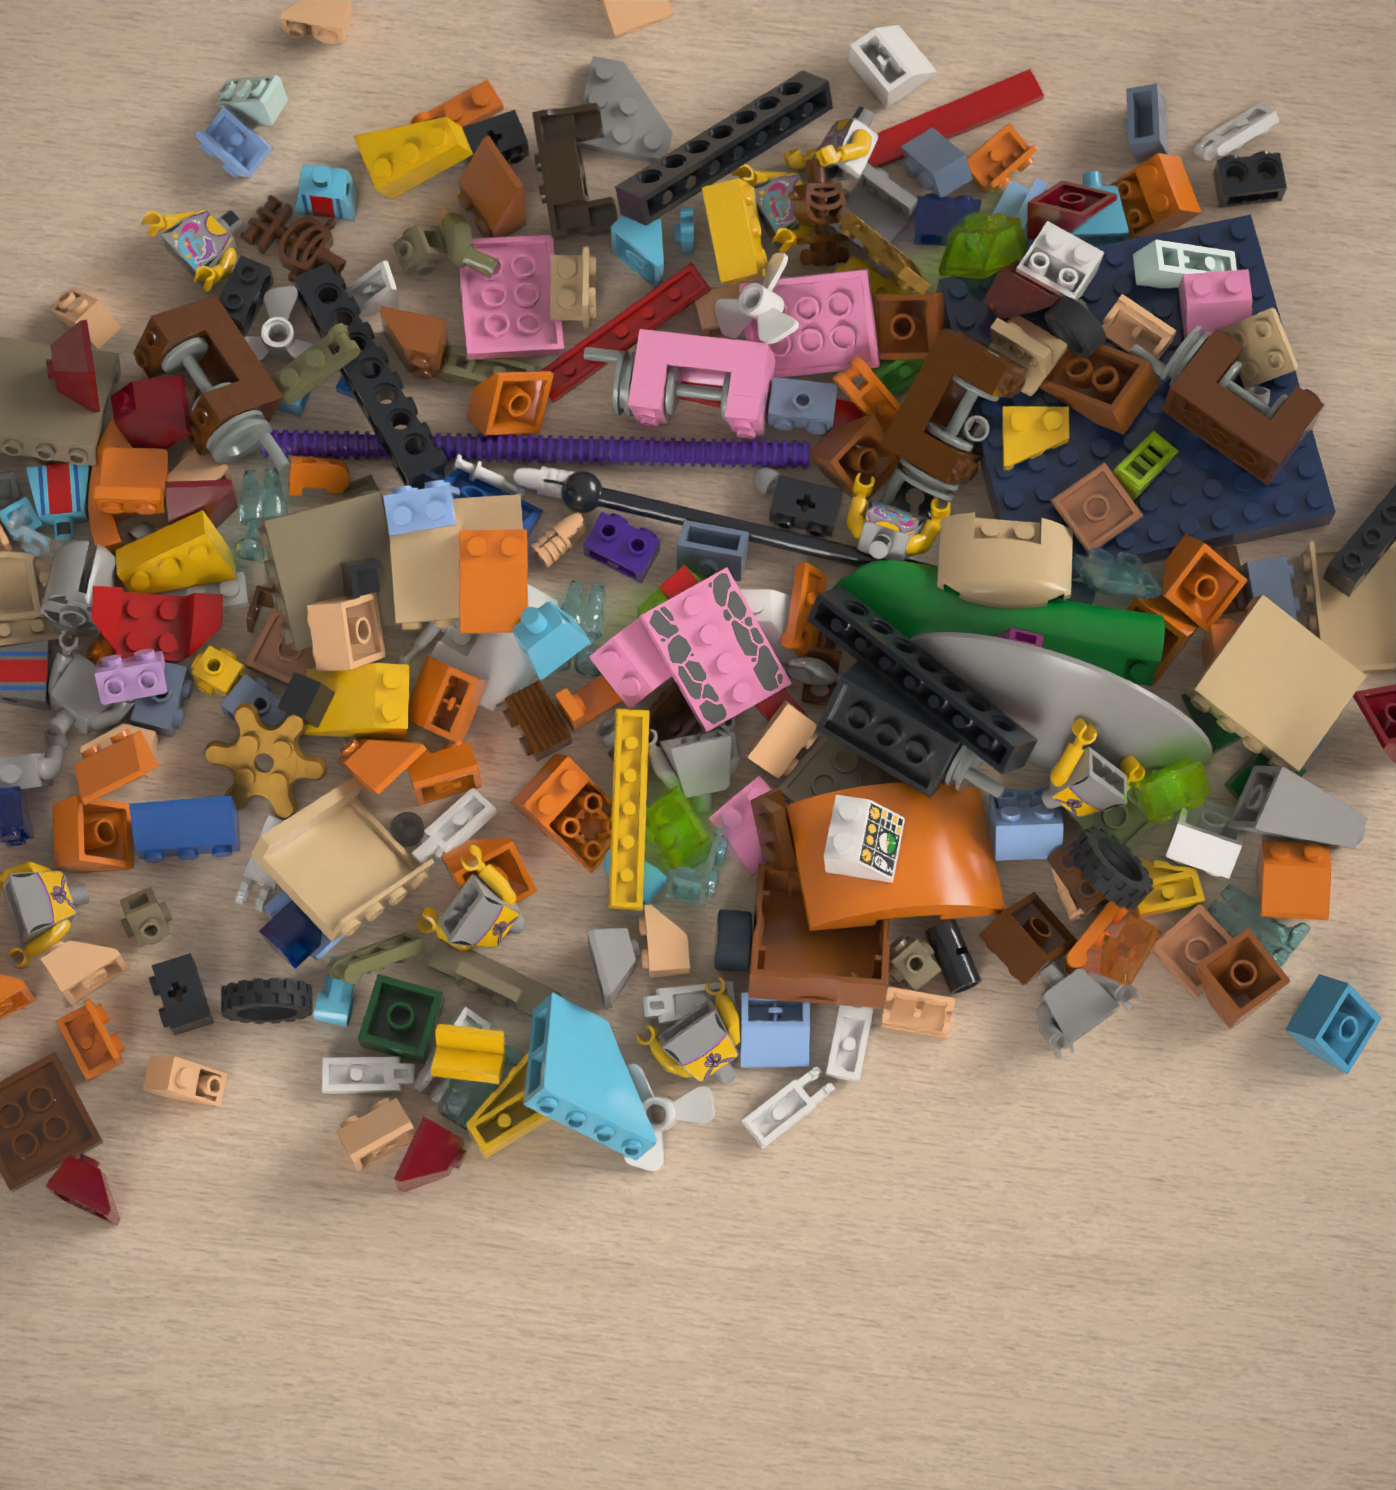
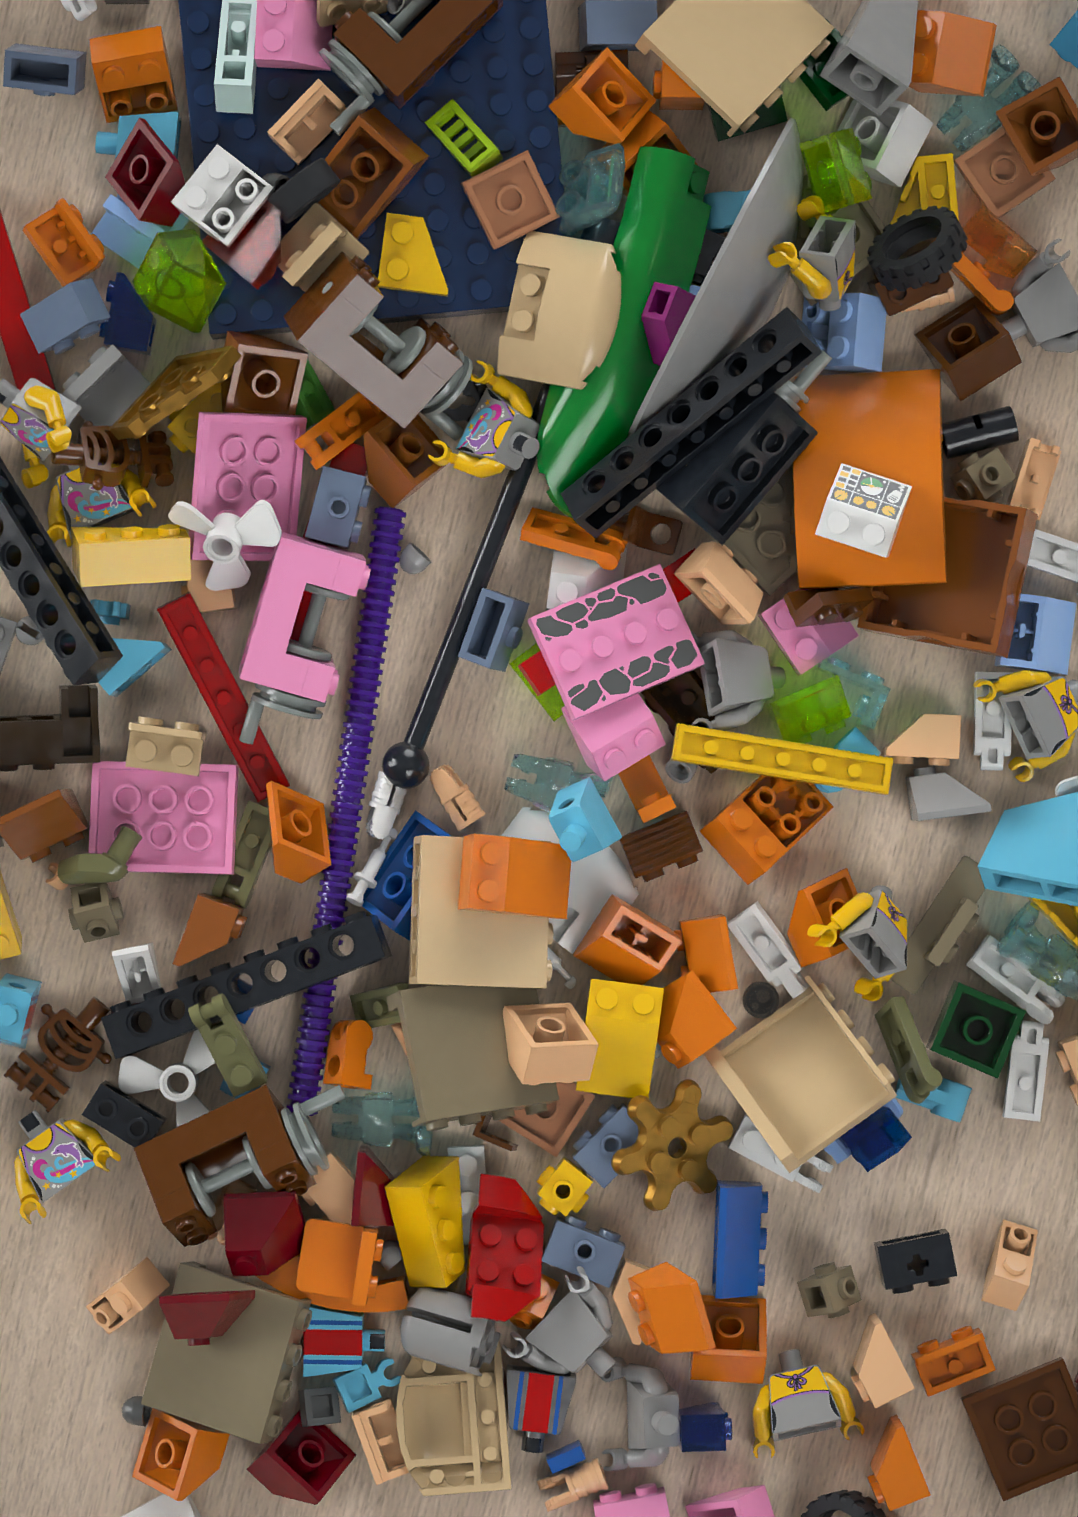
camera: 80 degrees left, 15 degrees up
clear bracket [8,505,53,556] -> none
lavender bracket [94,649,167,705] -> none
black tyre [221,978,313,1024] -> none
black panel [278,672,335,728] -> none
black panel [340,558,382,599] -> none
light blue bracket [383,480,460,536] -> none
yellow panel [431,1024,506,1084] -> none
dark purple brick [583,512,660,584] -> none
black wheel [714,909,752,972] -> none
black brick [769,475,843,538] -> none
light grey piece [786,657,843,686] -> none
light grey hinge [961,415,989,442] -> none

